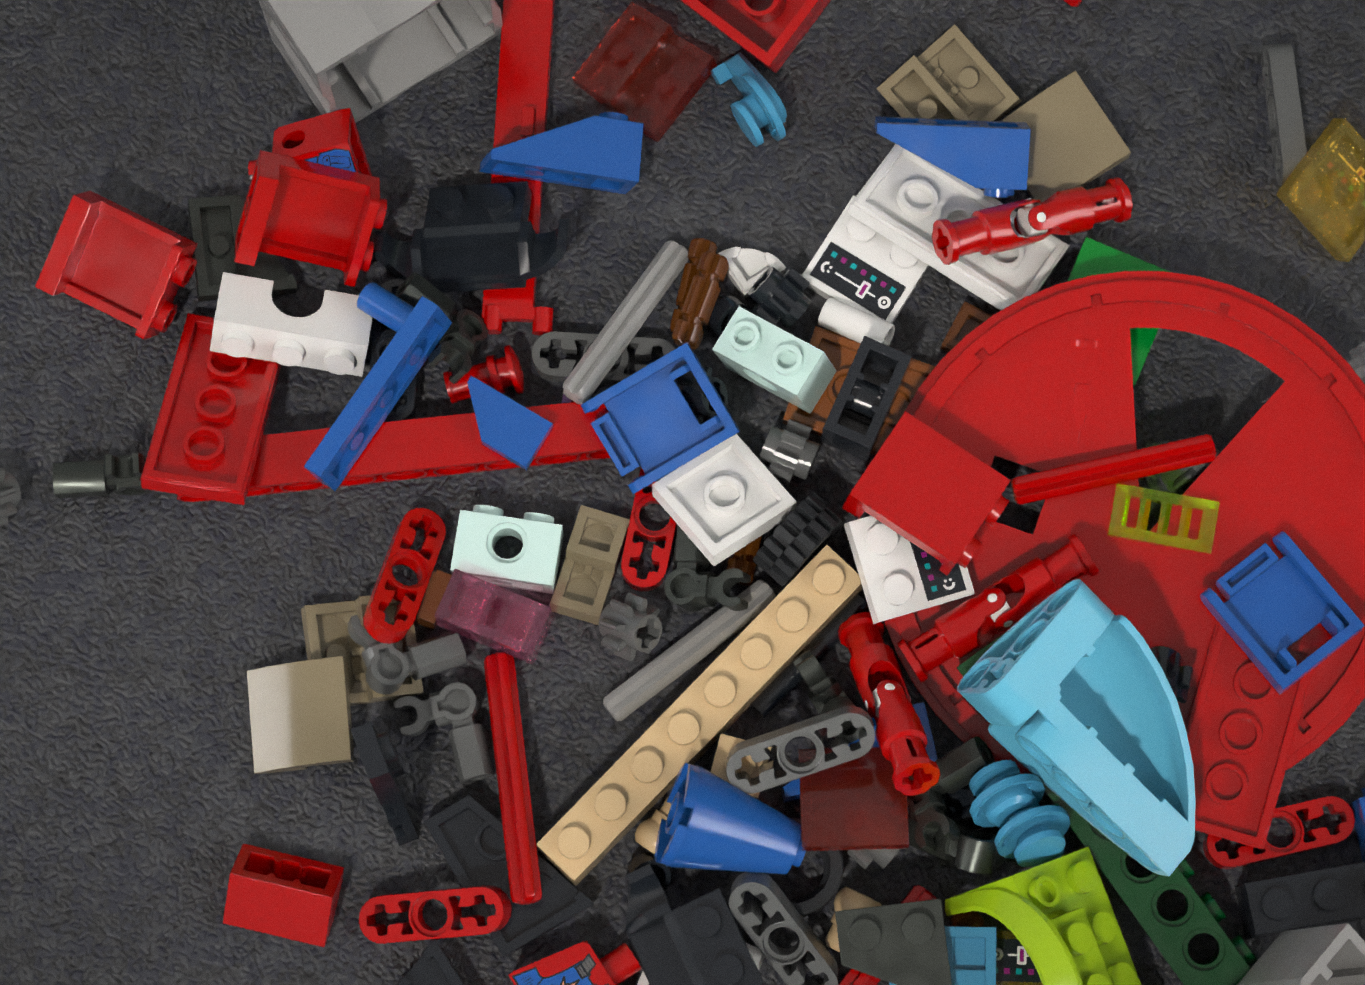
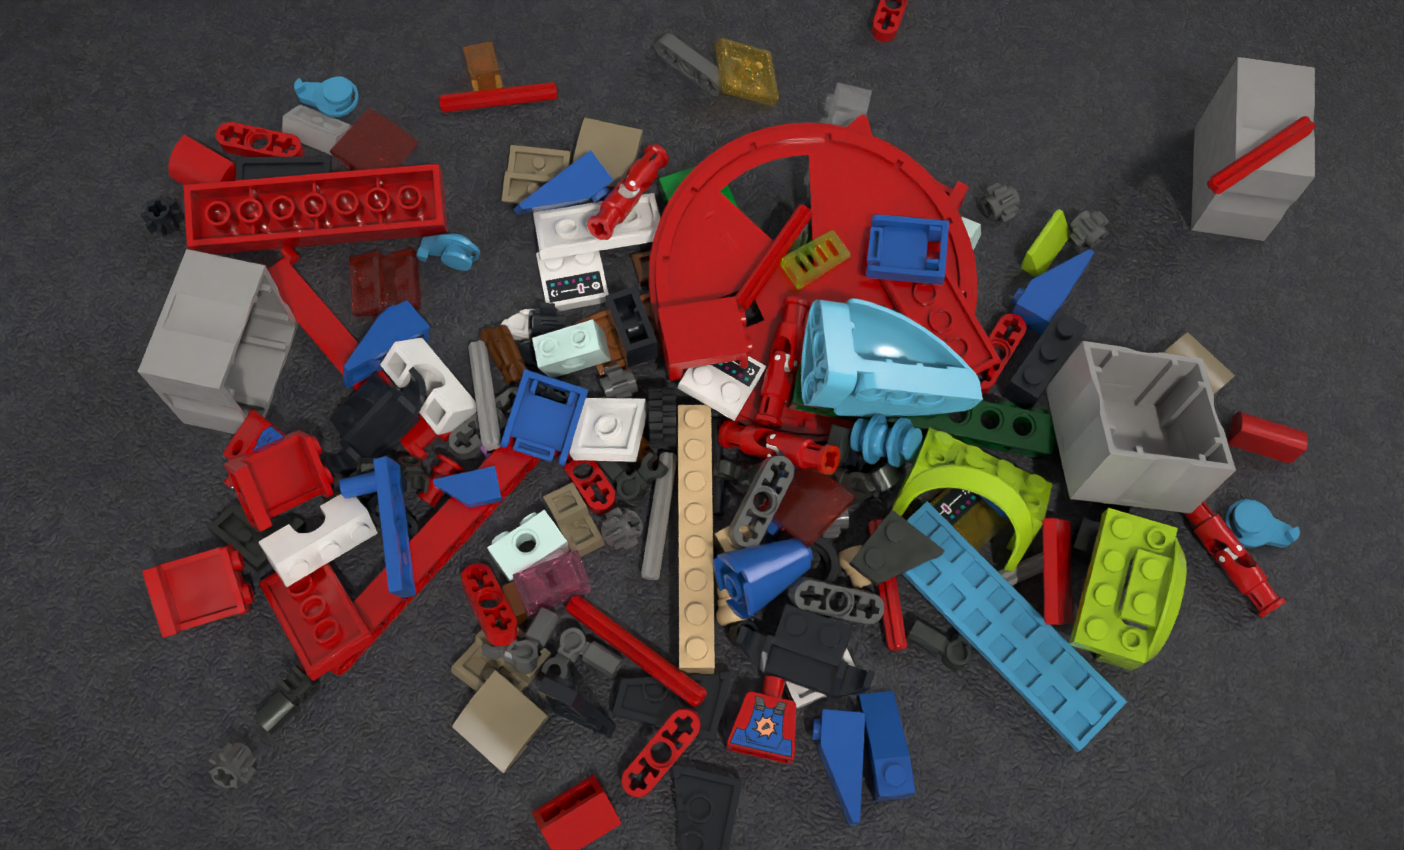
camera: 45 degrees left, 10 degrees down
white axle [818,297,895,346] -> none
none -> white arch [380,338,477,435]

